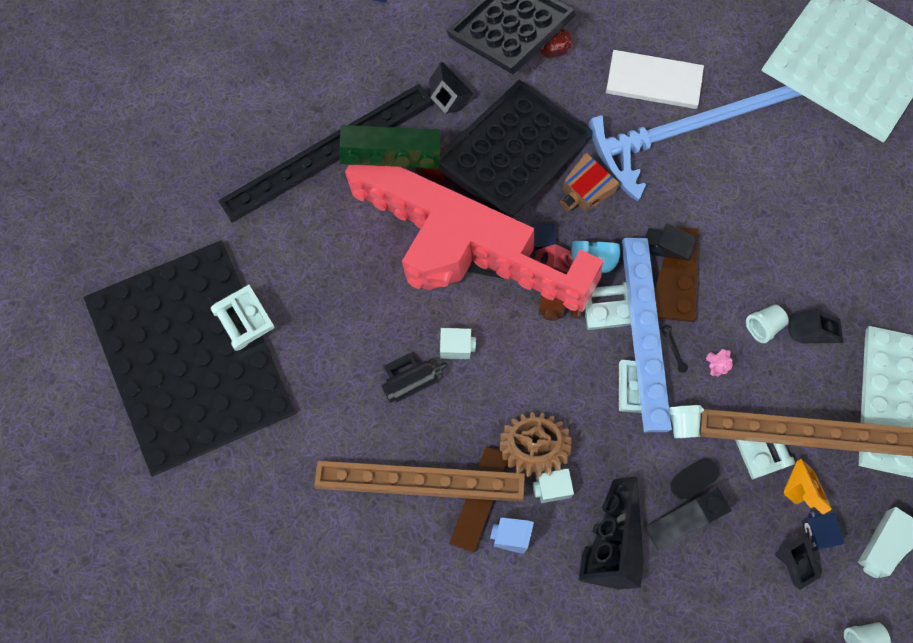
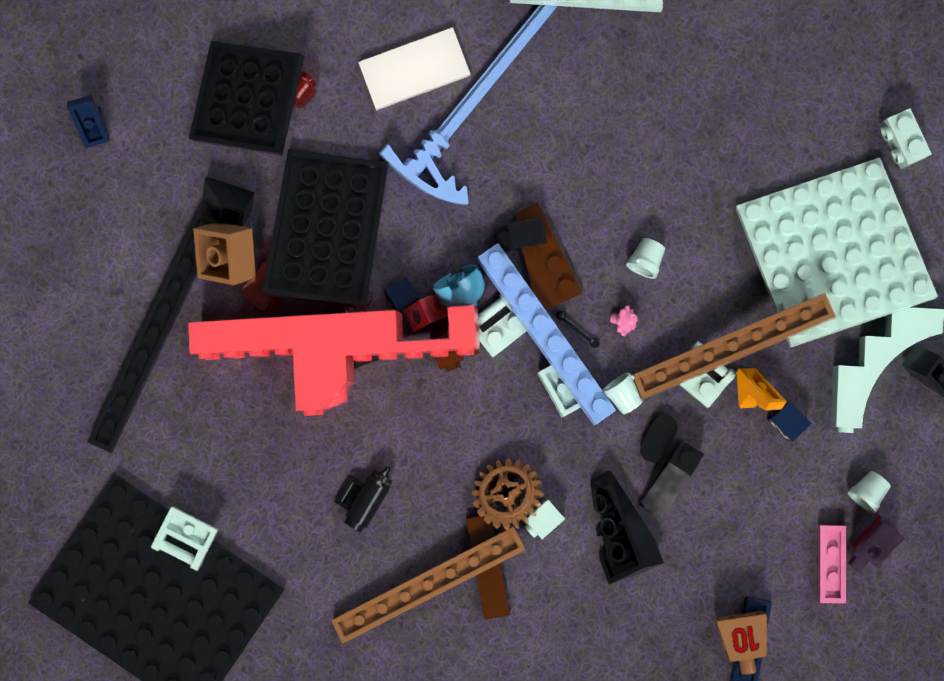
camera: 30 degrees left, 15 degrees up
dark green brick [340,125,440,168] -> none
light aqua brick [440,328,476,359] -> none
light blue slope [490,518,534,554] -> none
torso [560,153,619,212] -> none
black slope [775,534,821,590] -> none
black slope [788,309,843,343] -> none
none -> medium nougat brick [193,222,256,285]

